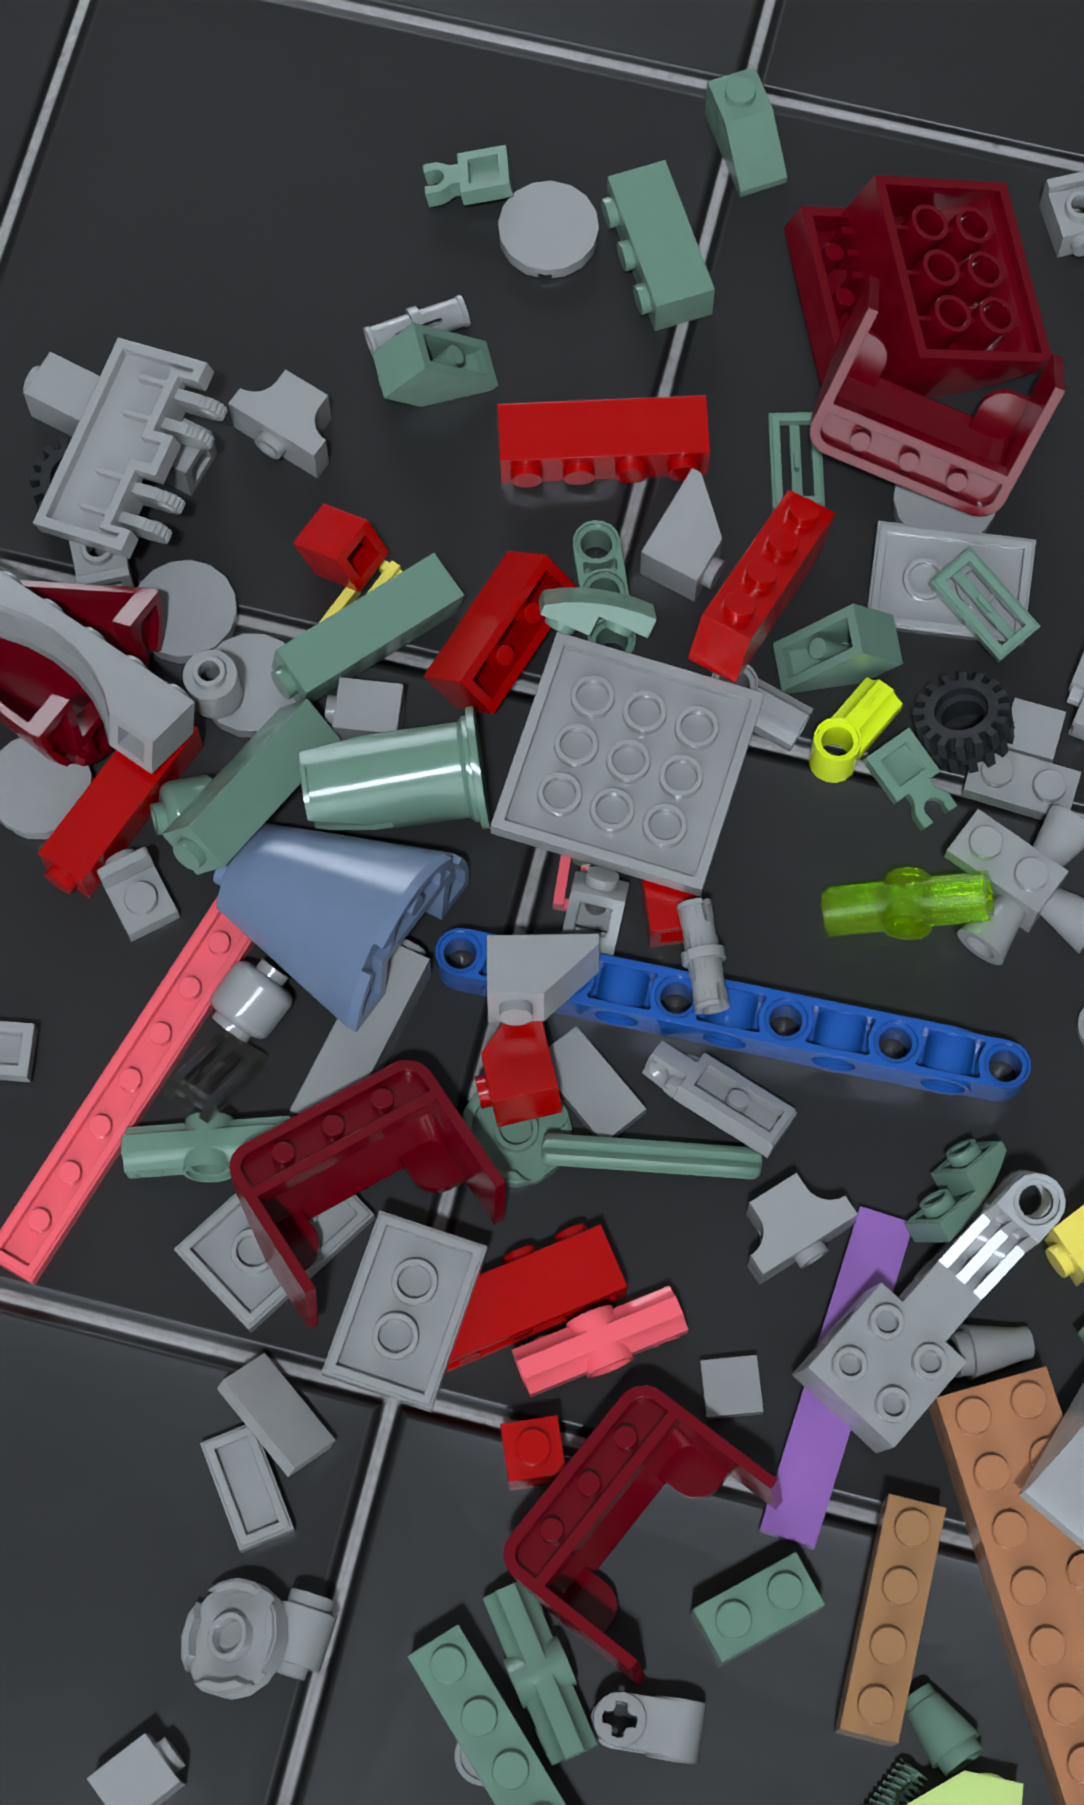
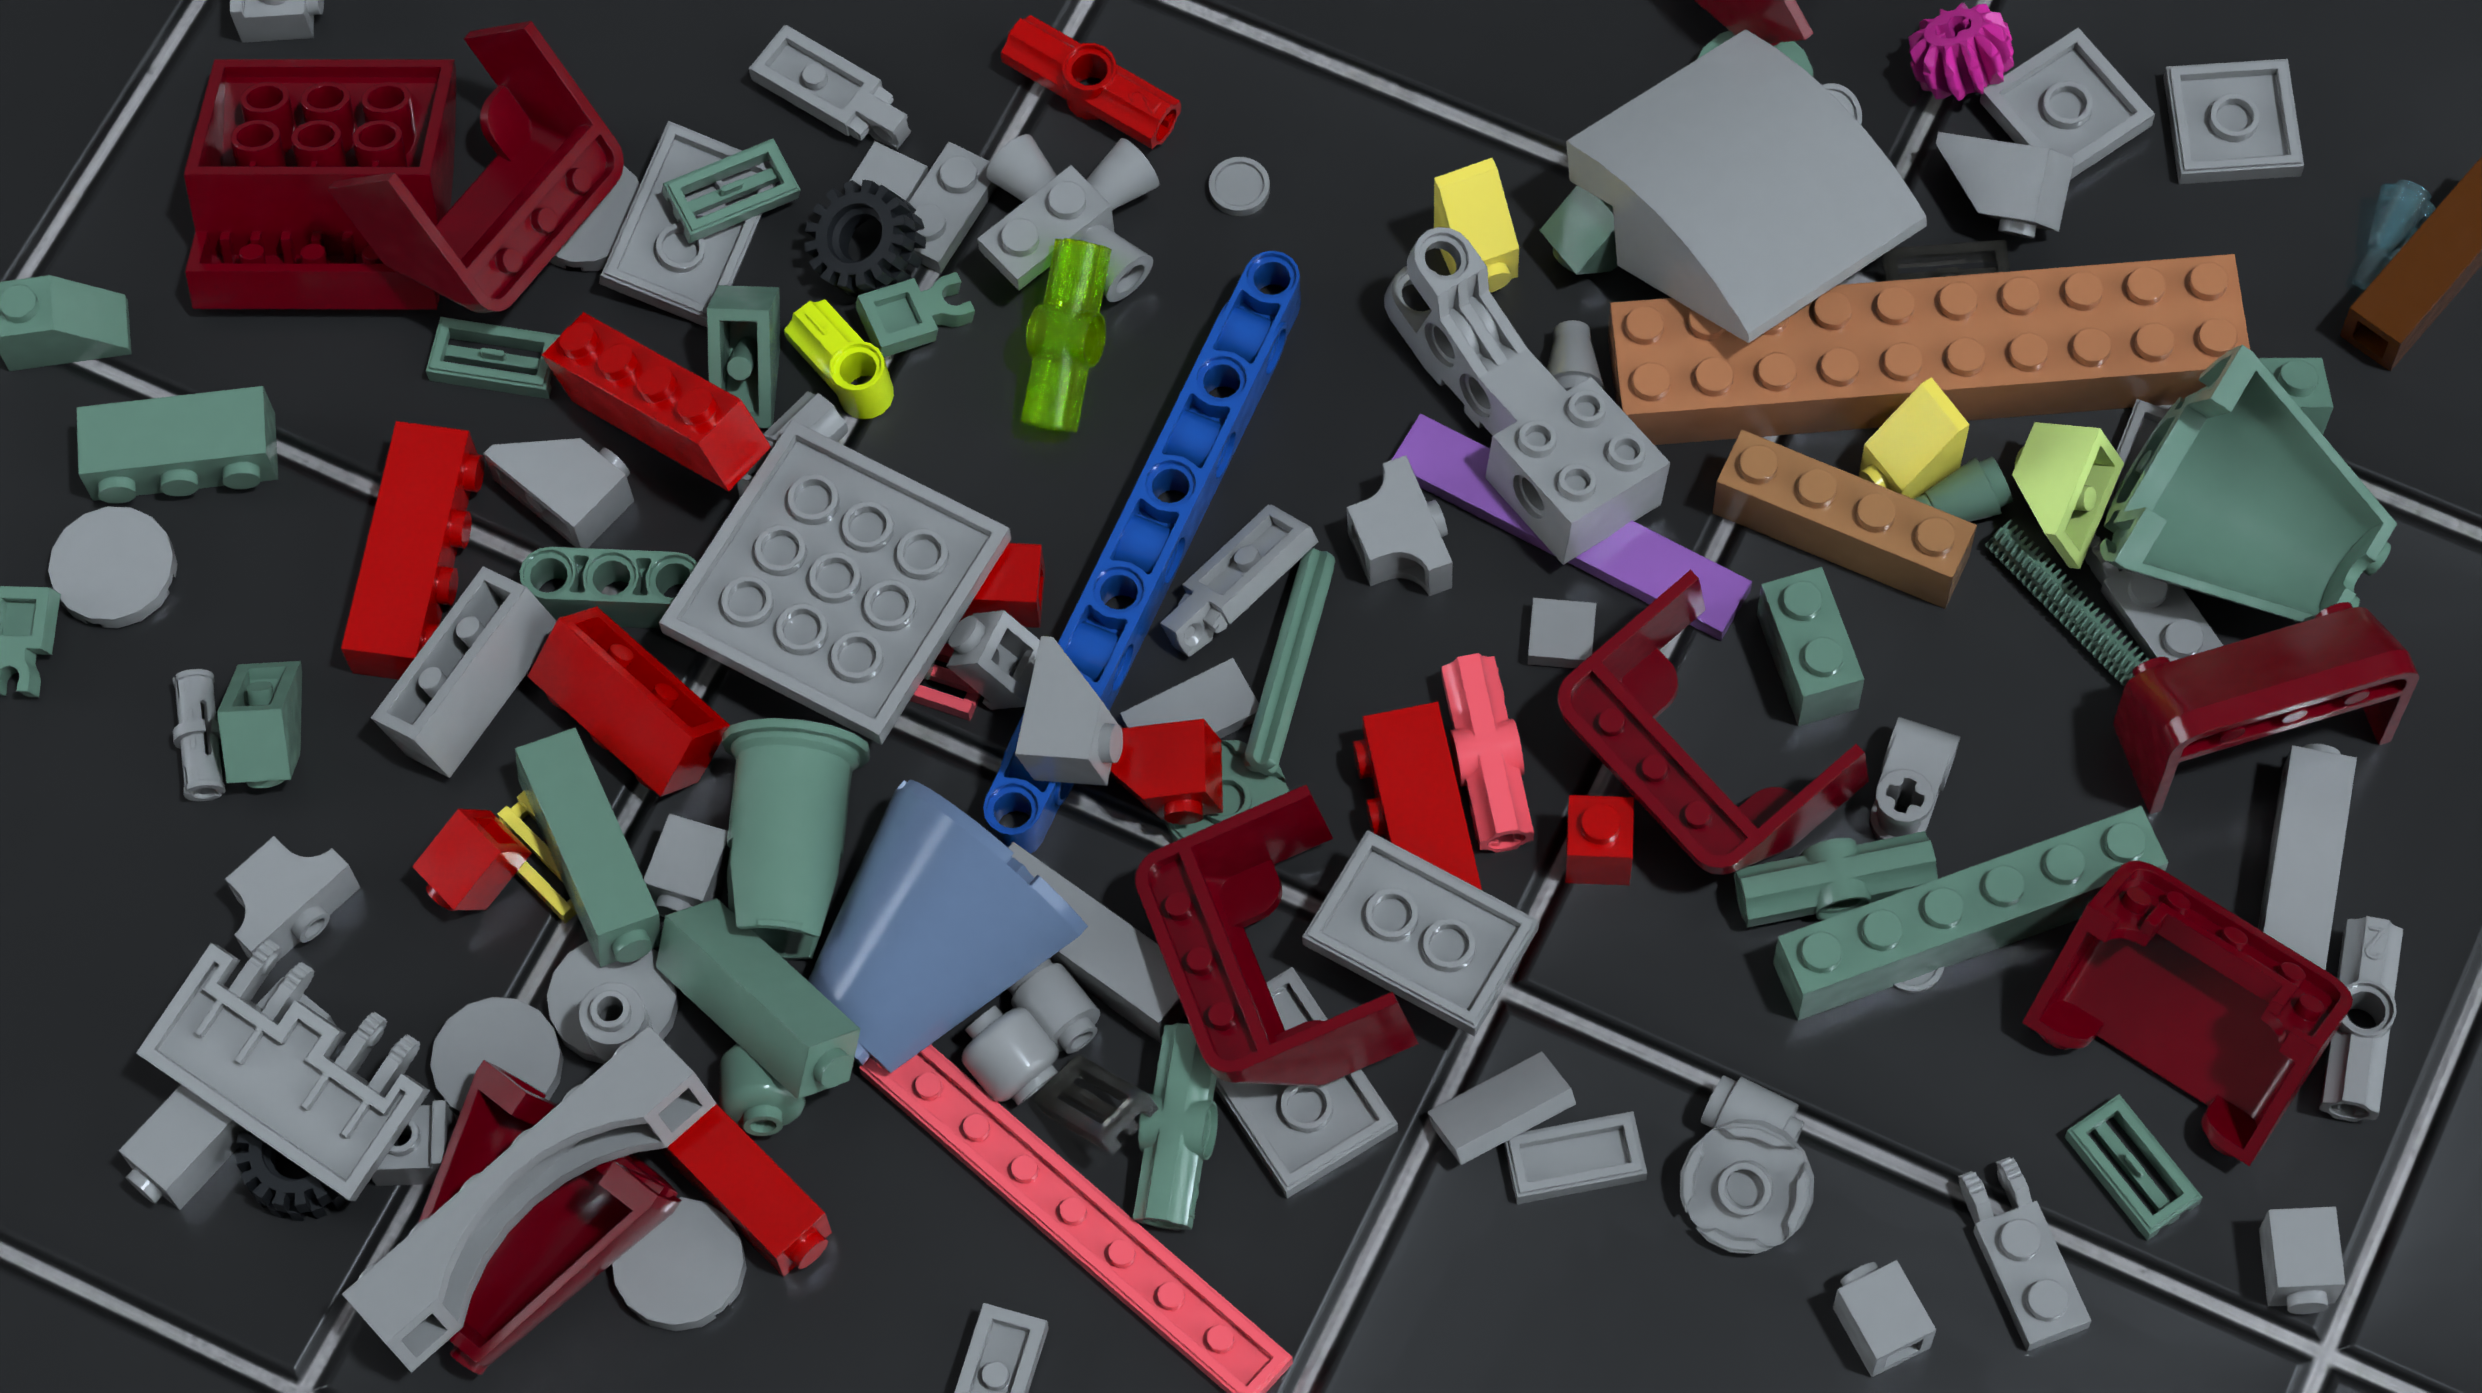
camera: 75 degrees left, 5 degrees down
light grey bracket [97,847,180,942] -> none
sand green slope [538,587,657,638] -> none
light grey pin [677,898,730,1015] -> none
sand green slope [904,1139,1007,1242] -> none
none -> light grey brick [371,566,557,778]
none -> light grey brick [1007,959,1100,1054]
none -> light yellow slope [1859,377,1970,499]

